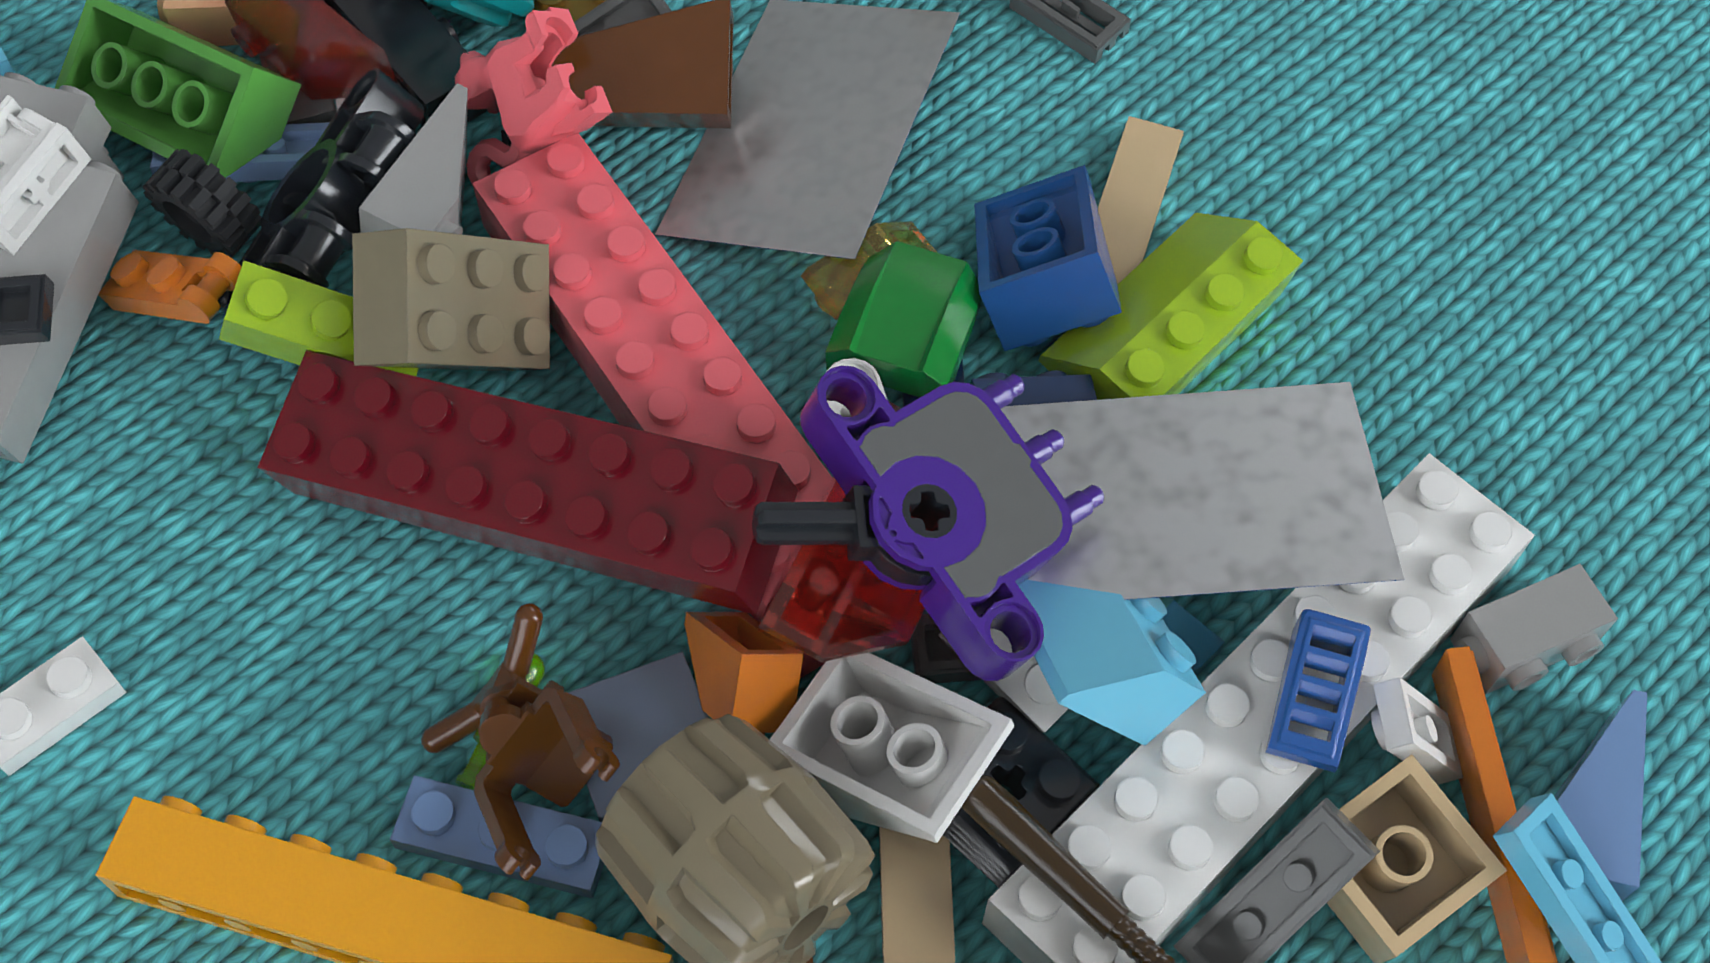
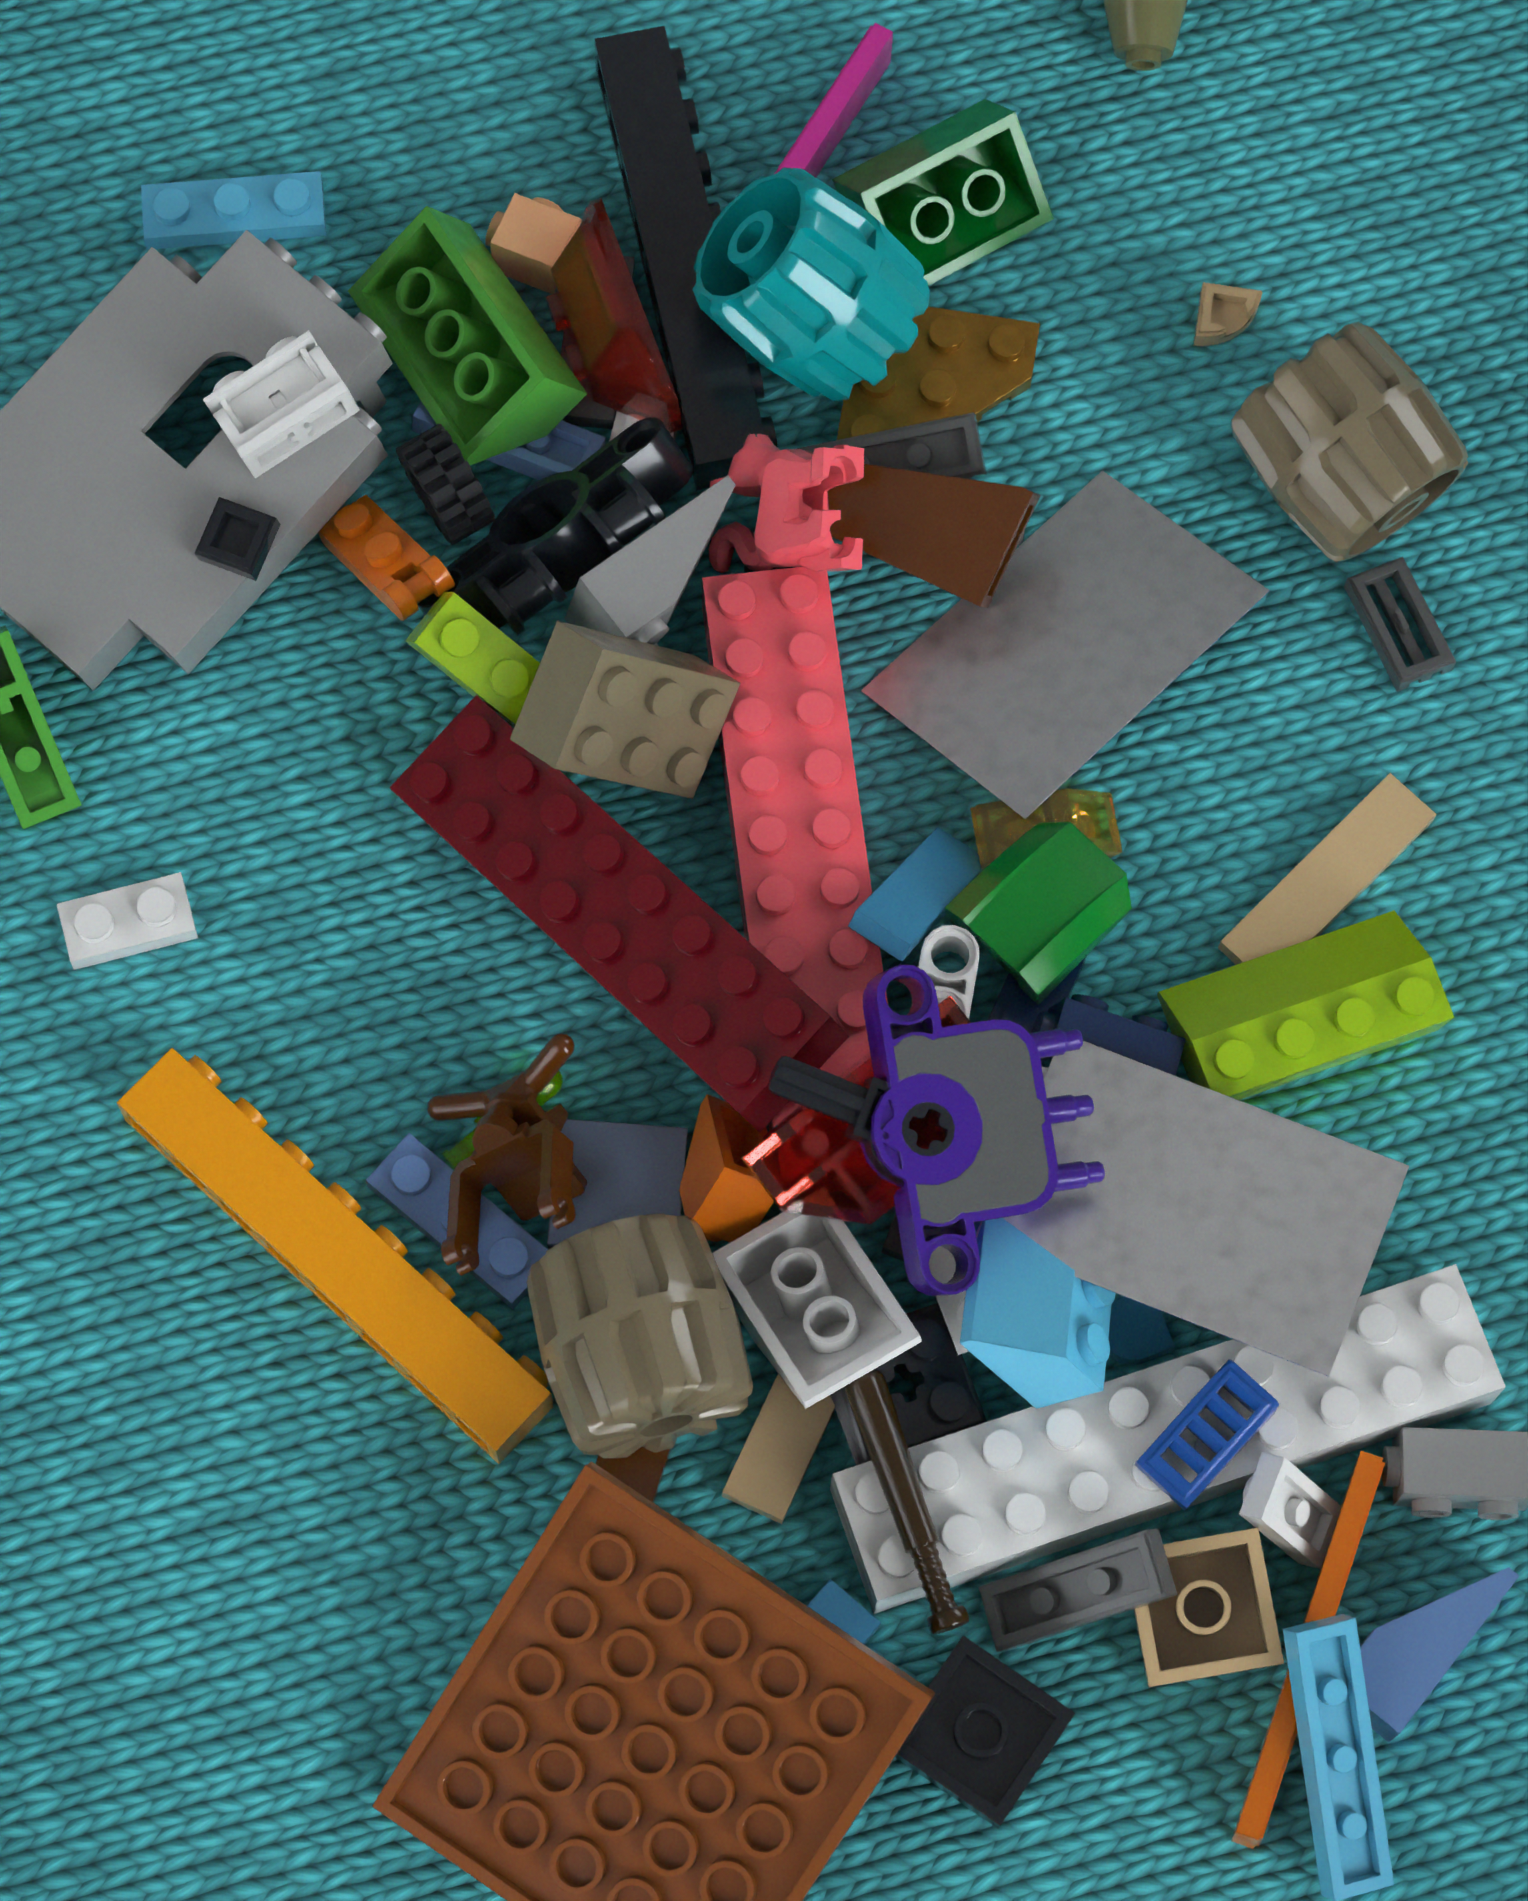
camera: 25 degrees right, 10 degrees up
blue slope [974,165,1122,351] -> none
none -> dark azure tile [848,827,990,961]

